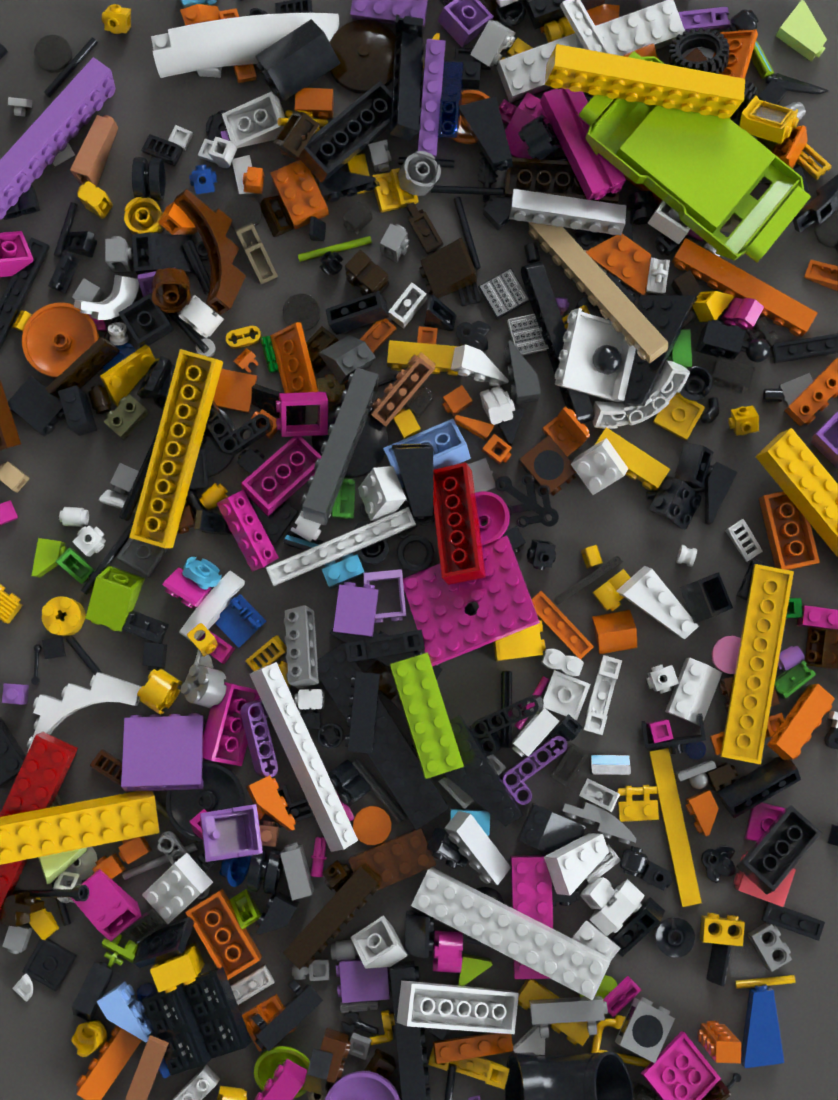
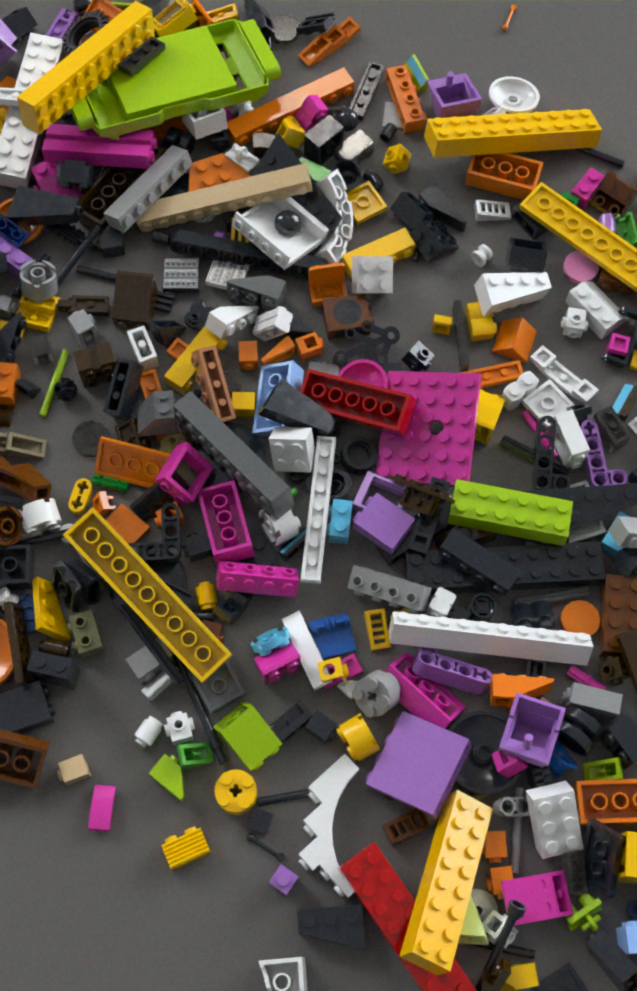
camera: 65 degrees left, 15 degrees down
none -> black plate [118,36,165,77]
none -> dark brown bracket [387,474,455,517]

